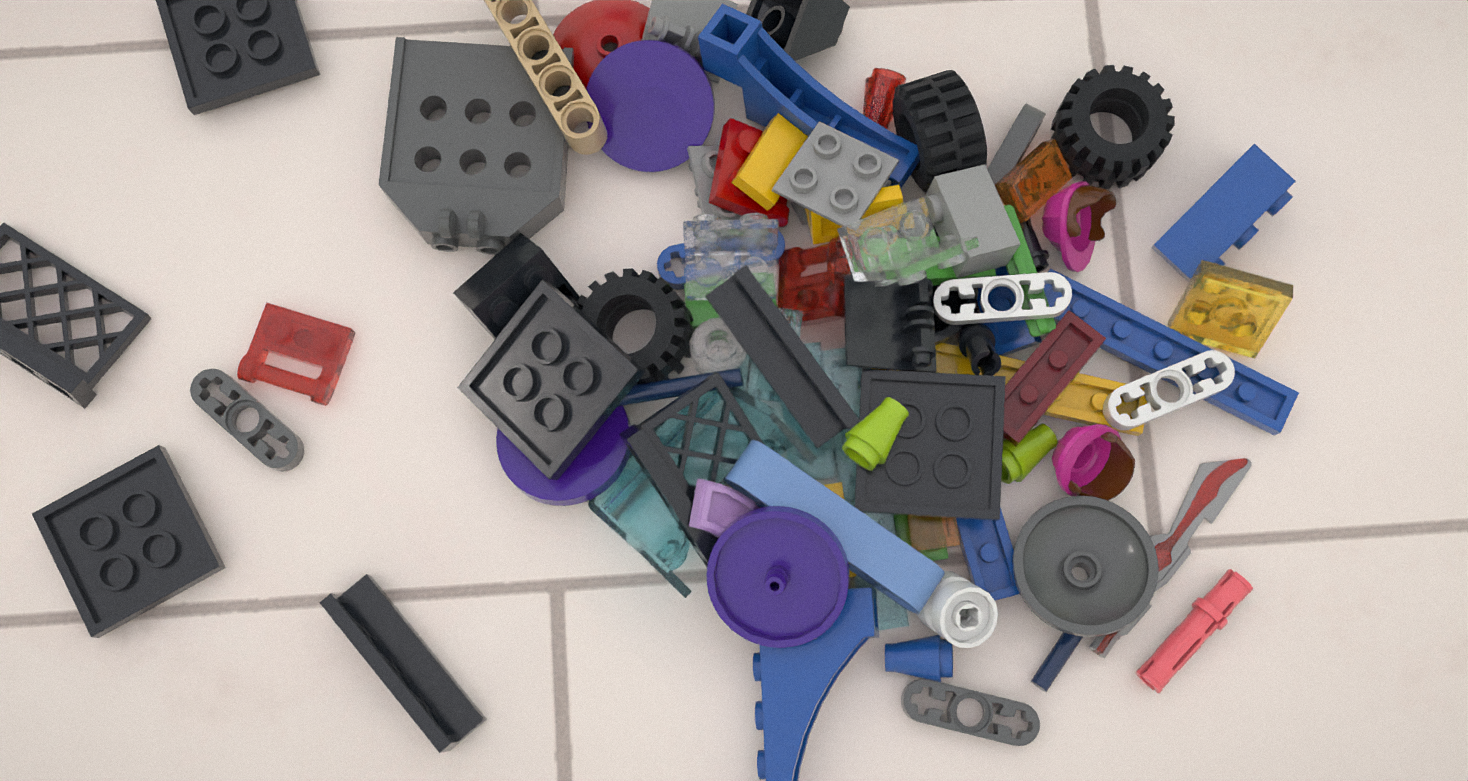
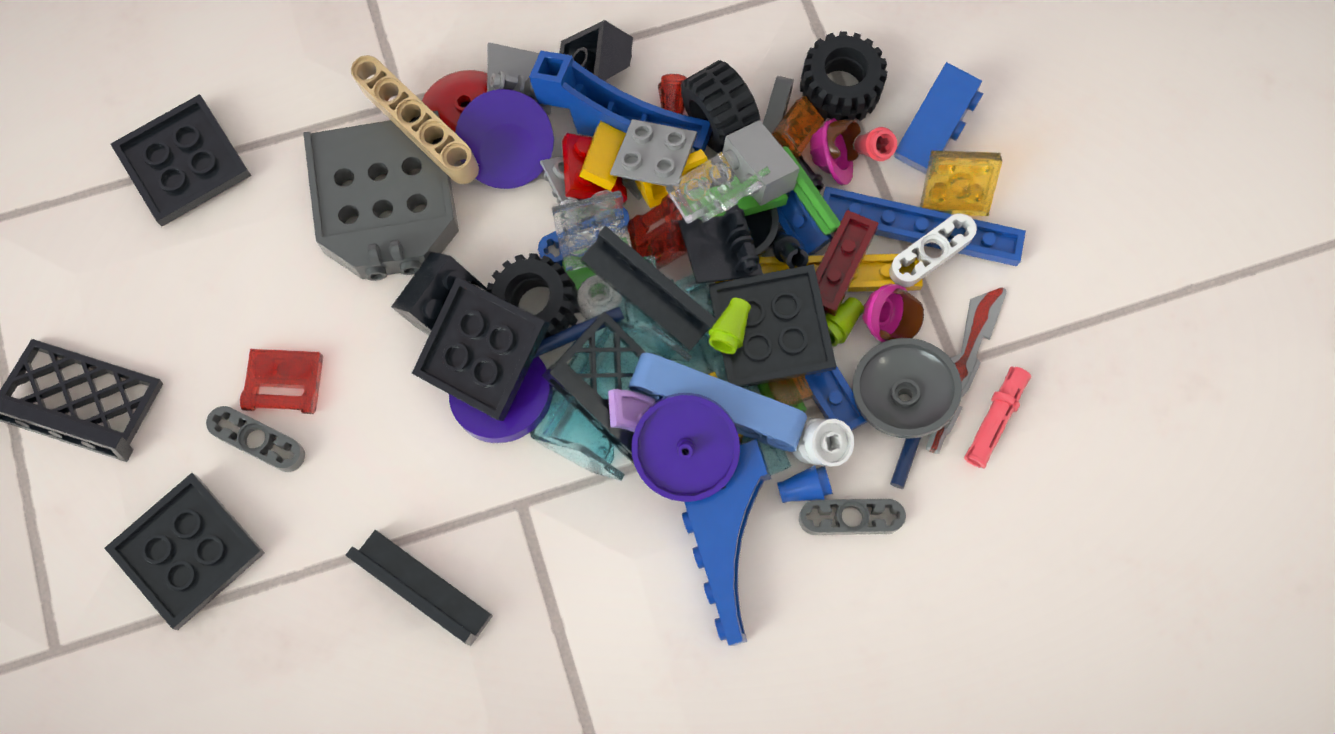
camera: 15 degrees left, 5 degrees down
white beam [933,272,1072,325] -> none
none -> coral cone [854,127,897,161]

